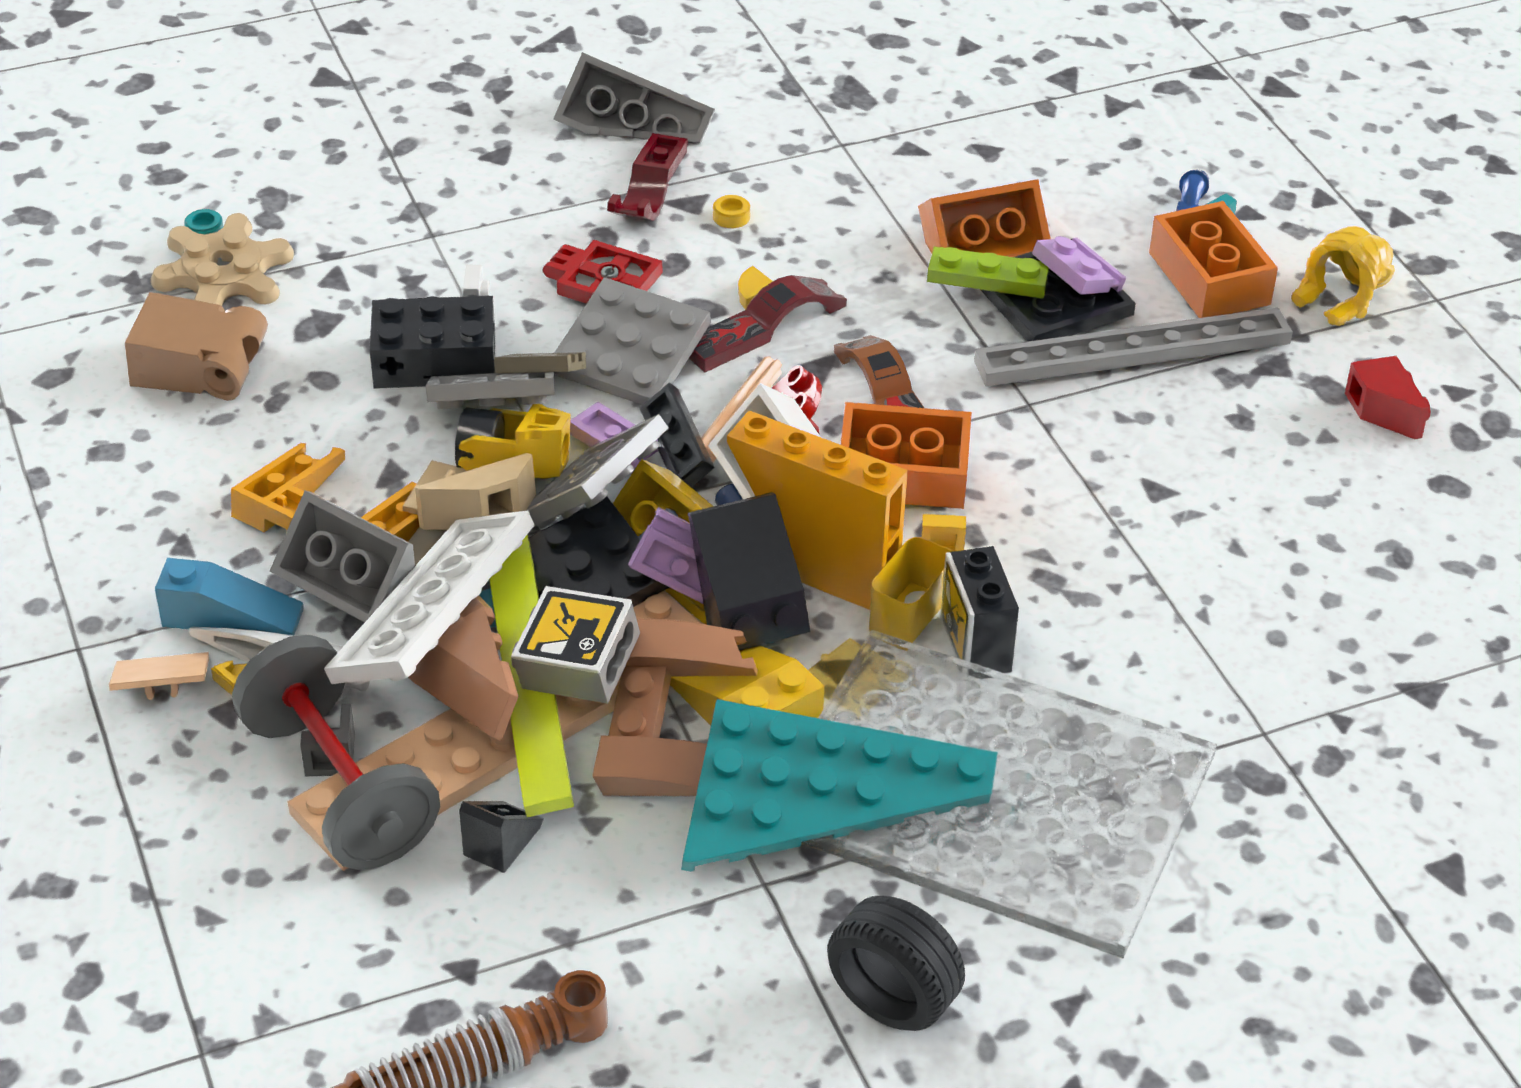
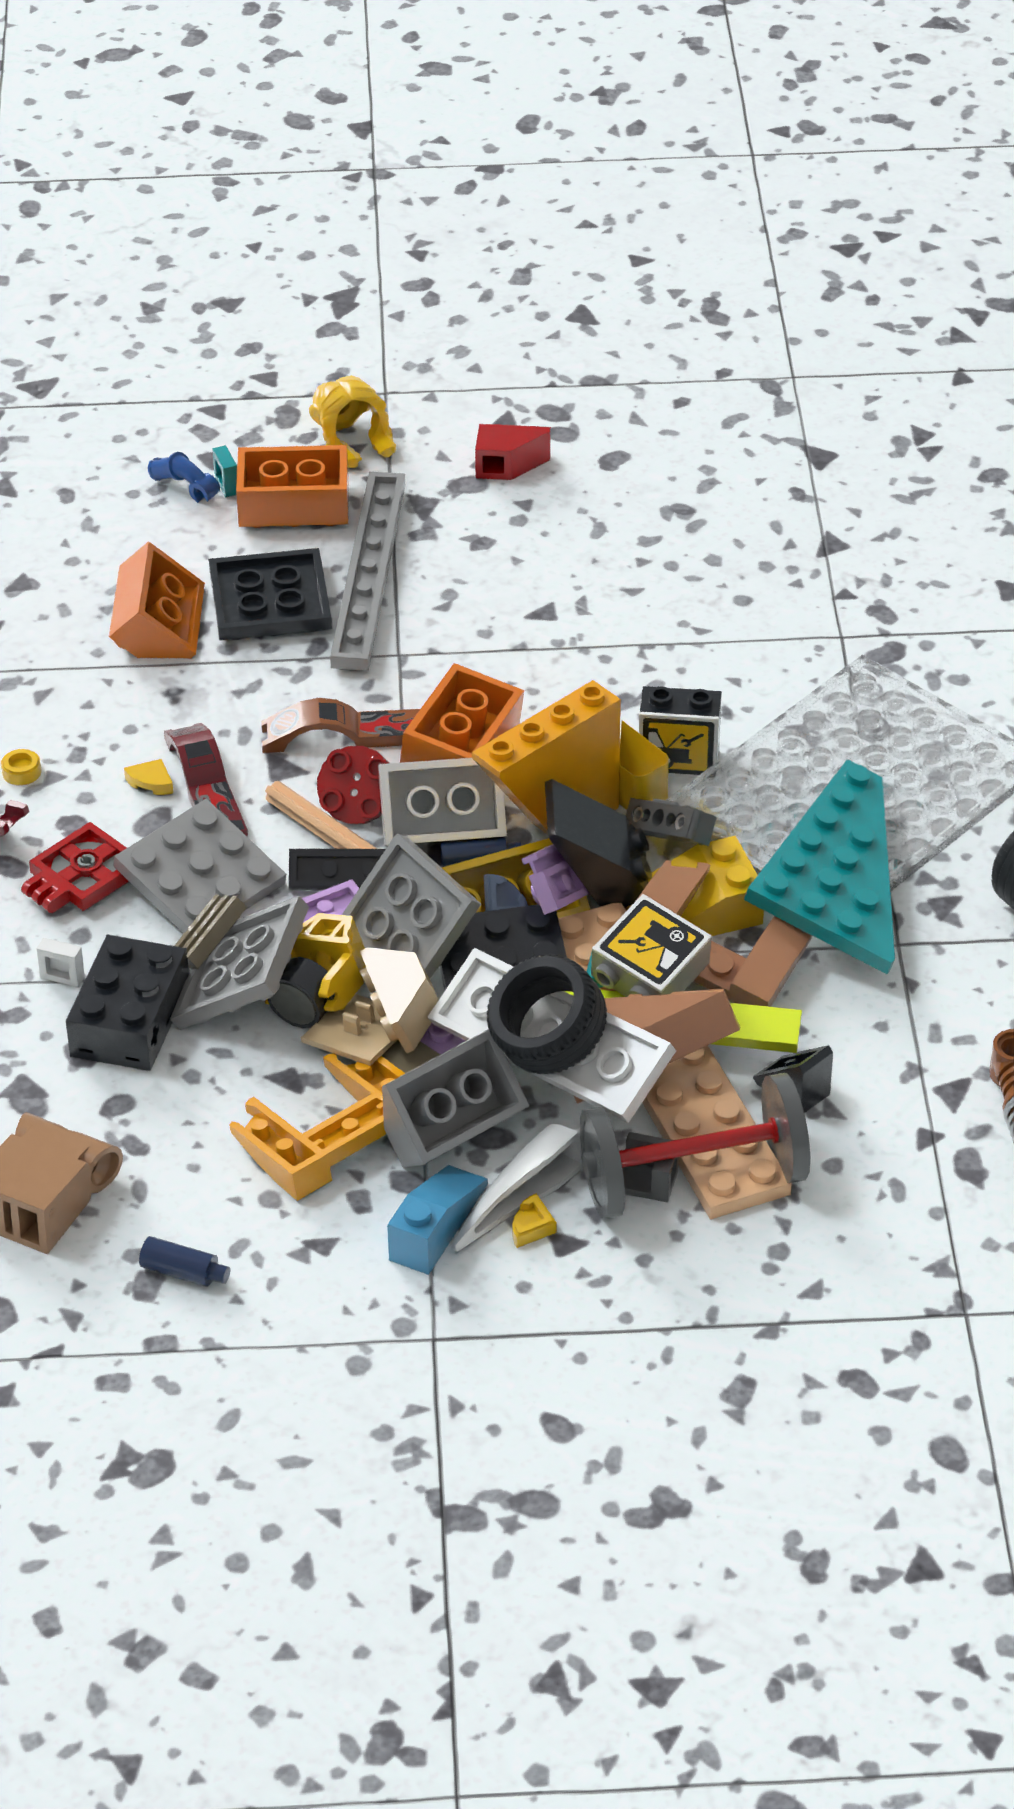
camera: 70 degrees left, 0 degrees up
light nougat piece [109,652,209,700] -> none
lime plate [927,246,1049,298] -> none
lavender plate [1032,236,1126,294] -> none
none -> dark blue cylinder [139,1236,231,1287]
none -> black tyre [486,954,607,1074]
none -> dark grey piece [626,798,727,846]

